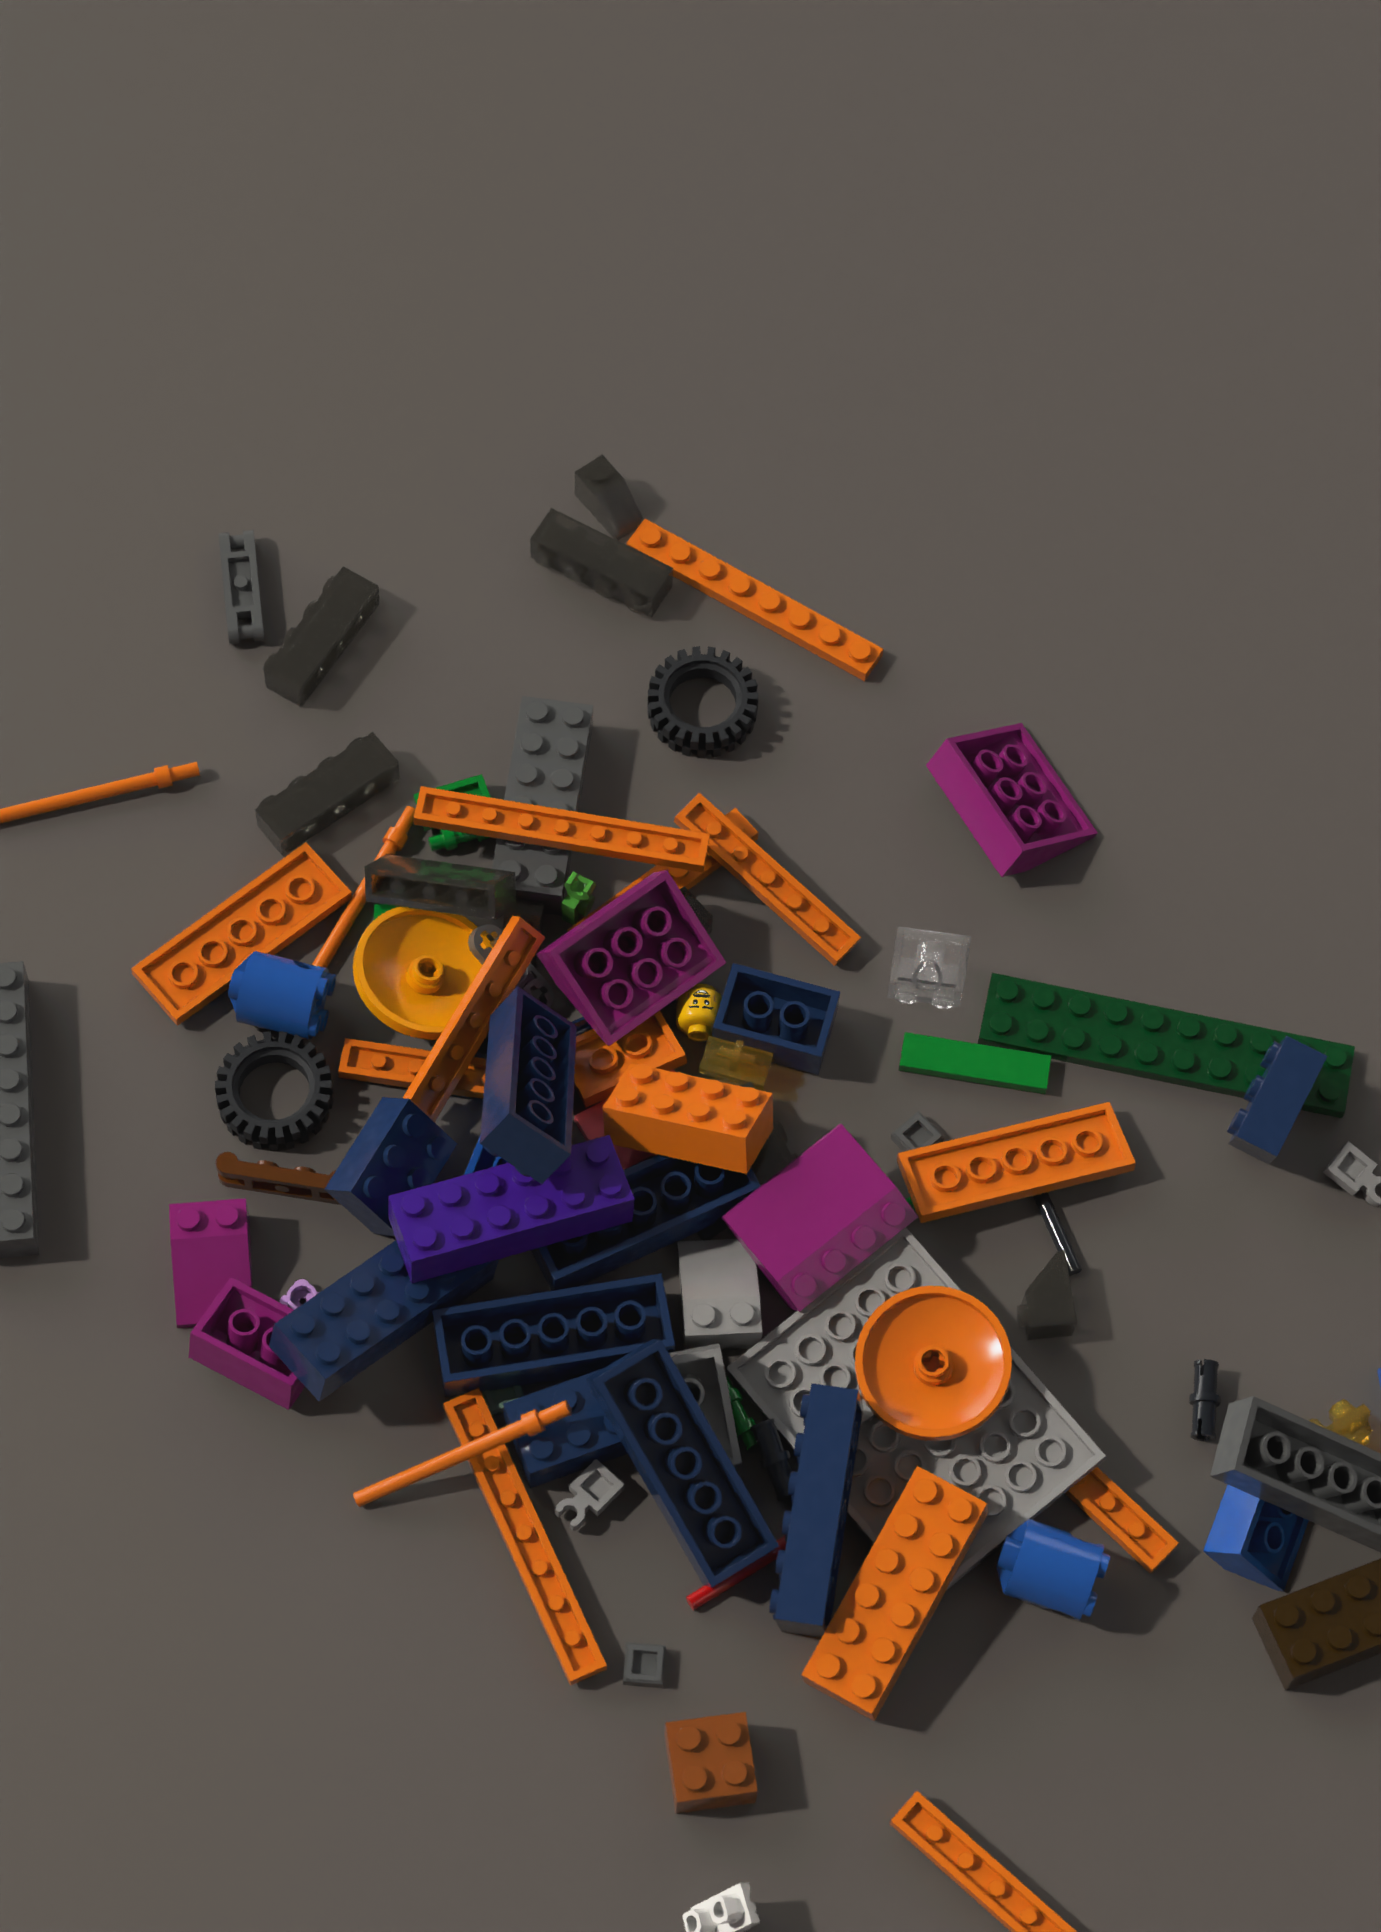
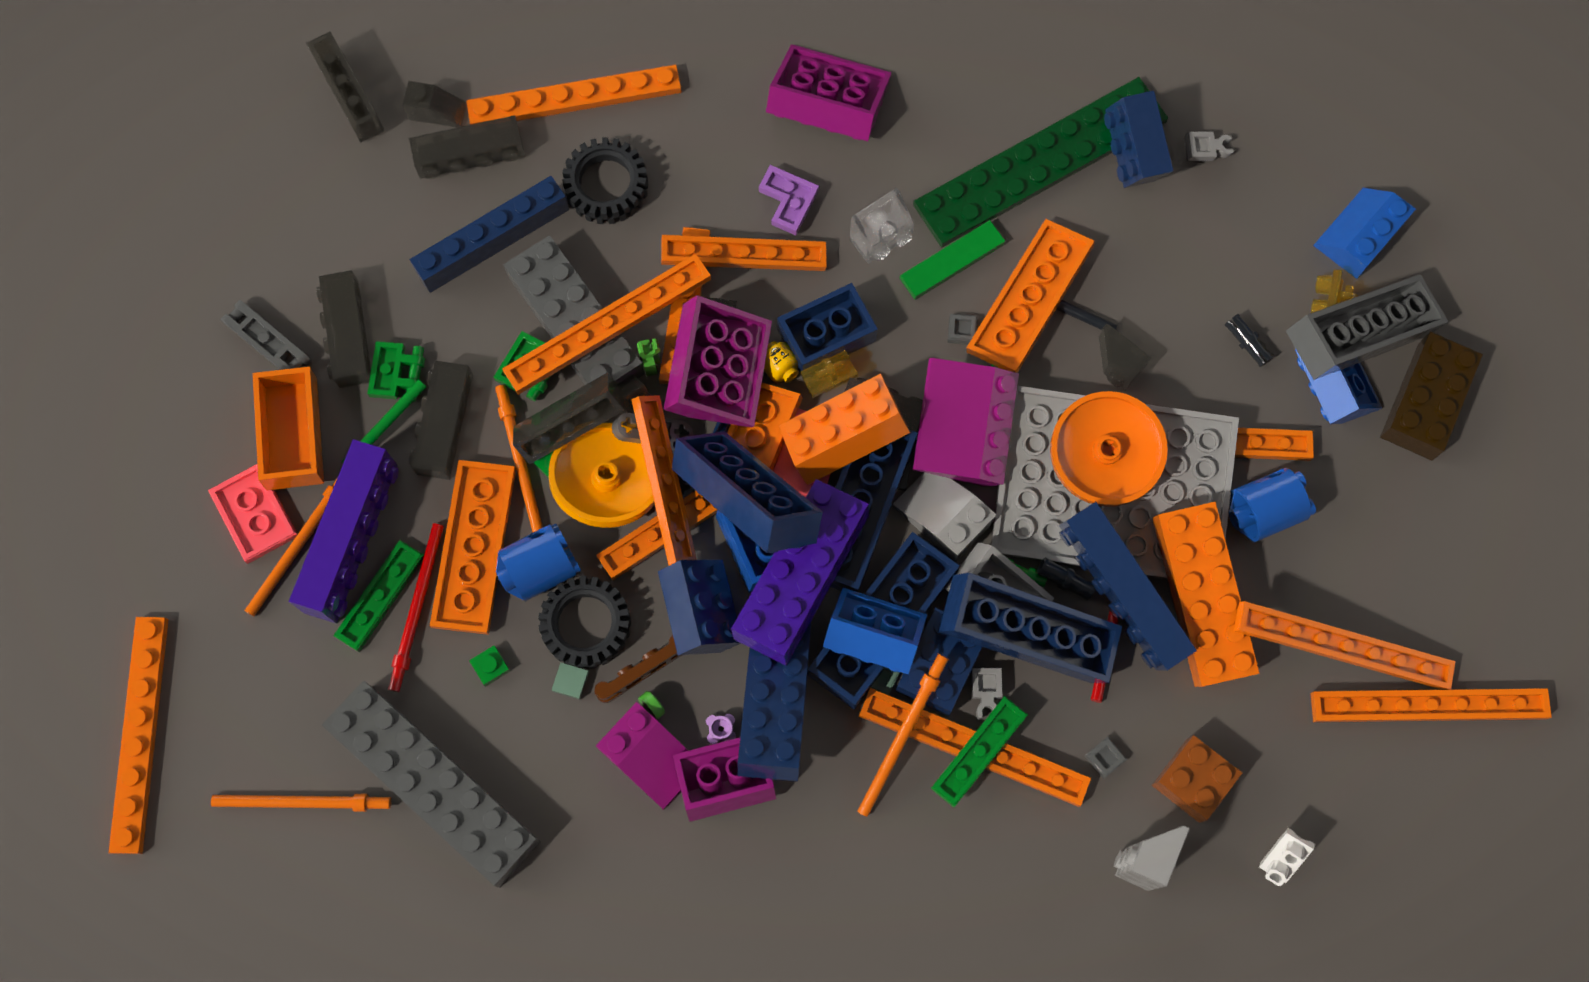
camera: 40 degrees left, 10 degrees up
none -> coral tile [208,464,298,564]
none -> orange piece [252,366,324,491]
none -> dark purple brick [288,439,399,624]
none -> clear smoke brick [306,32,384,143]
none -> green tile [333,540,424,652]
none -> green bar [341,379,427,464]
none -> green plate [367,341,426,402]
none -> red bar [388,523,444,693]
none -> dark blue brick [409,176,569,293]
none -> green plate [469,645,510,687]
none -> sand green tile [552,662,589,700]
none -> bright green tile [638,691,665,720]
none -> medium lavender plate [758,165,819,235]
none -> blue slope [823,588,927,675]
none -> green tile [930,696,1028,808]
none -> light grey slope [1114,826,1189,891]
none -> orange plate [1234,601,1455,690]

